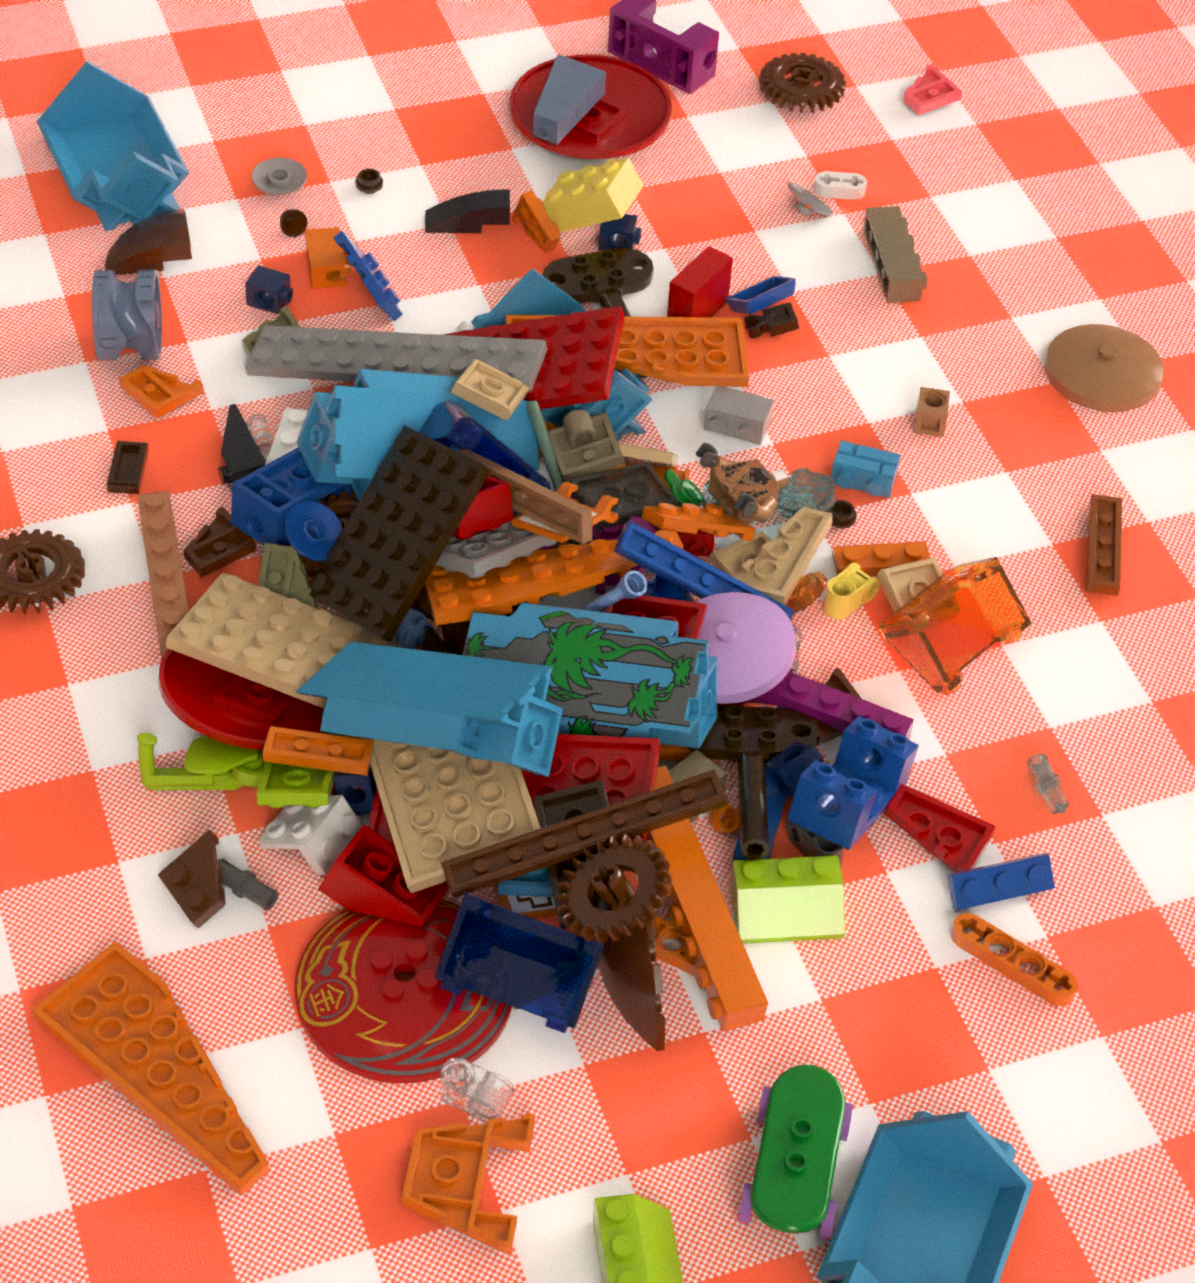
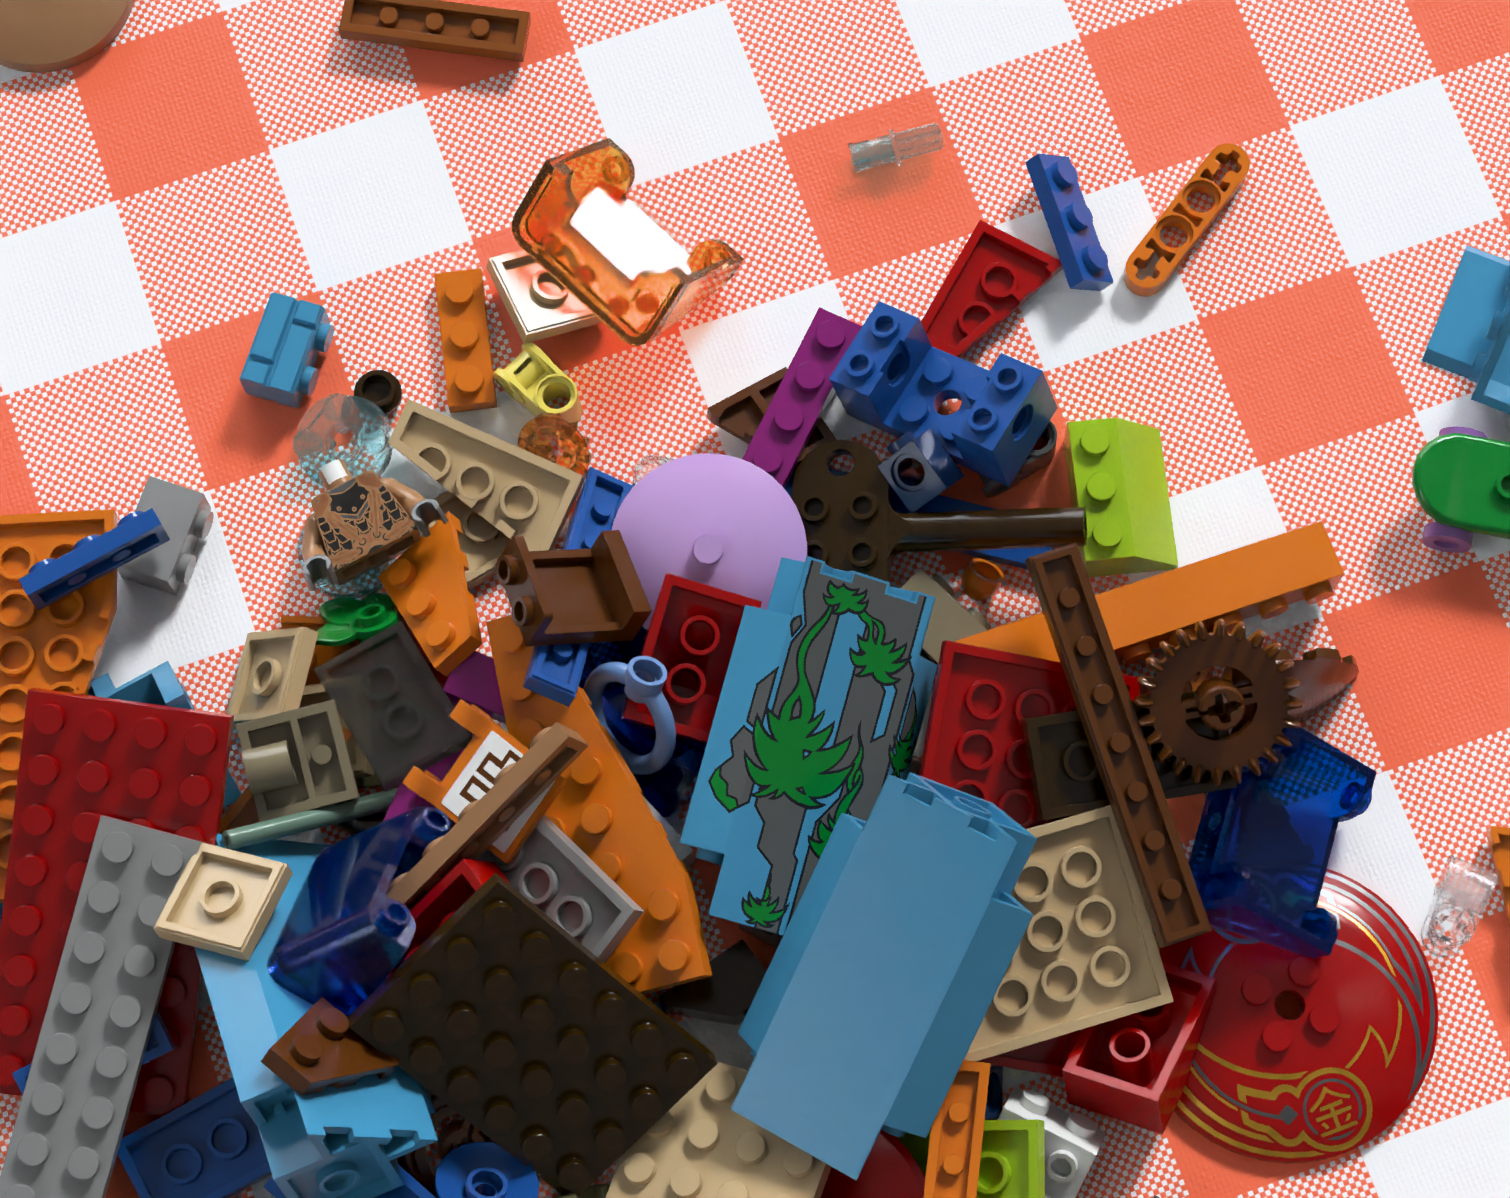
camera: 85 degrees left, 25 degrees up
medium nougat brick [914,387,950,437] -> none
none -> blue plate [19,508,170,610]
none -> reddish brown wing [260,997,400,1096]
none -> reddish brown panel [495,530,652,647]

